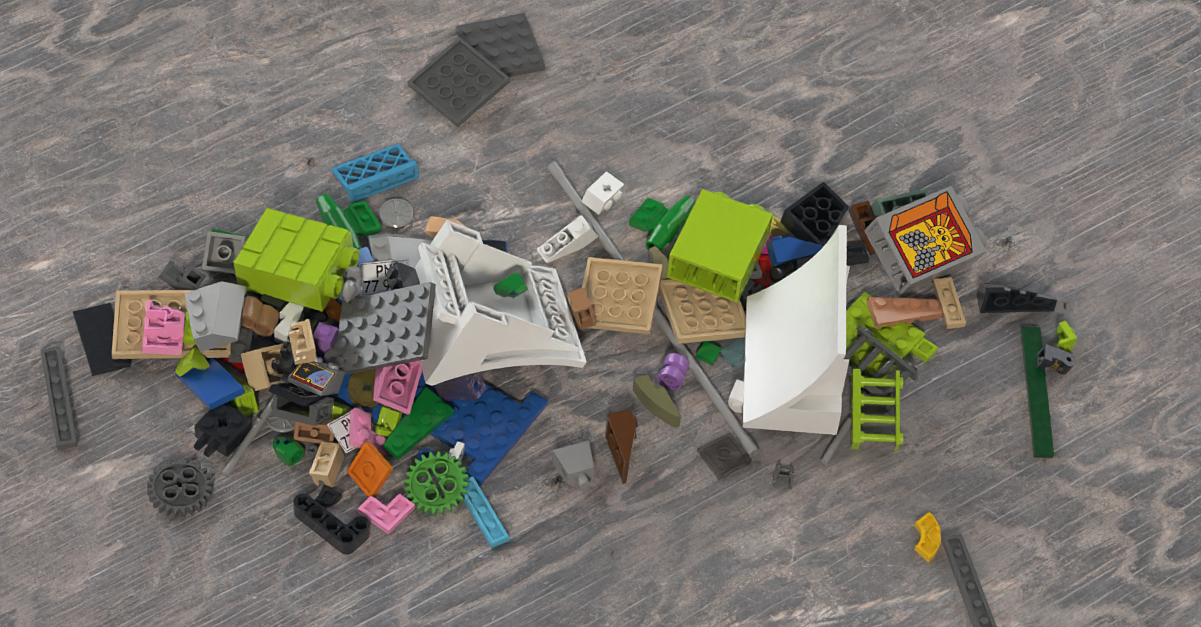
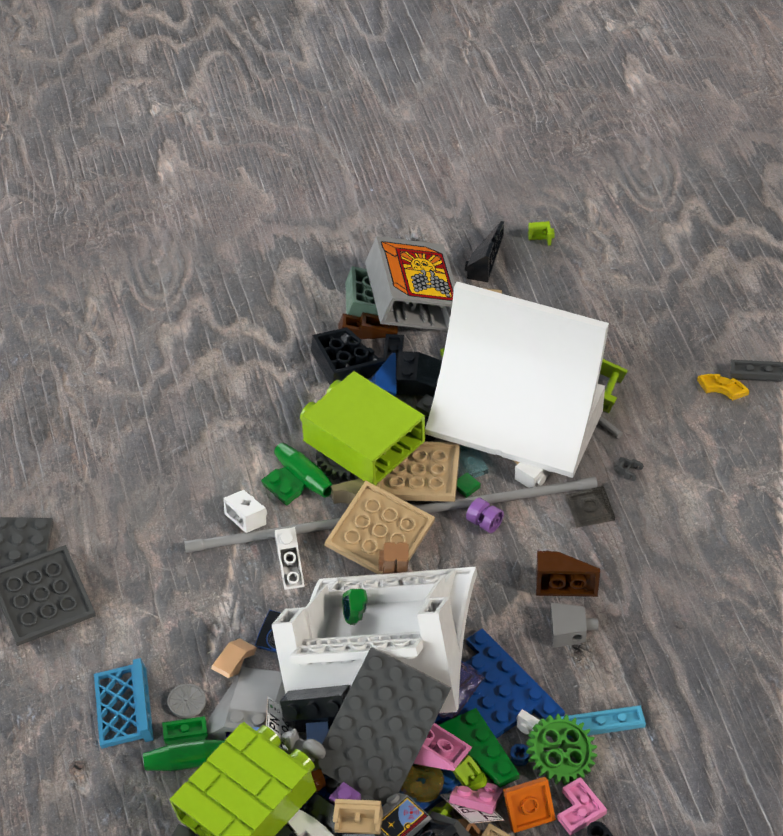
camera: 65 degrees left, 5 degrees down
olive slope [633,374,681,428] -> none
dark green tile [1021,327,1054,458] -> none
black leg [1037,344,1076,375] -> none

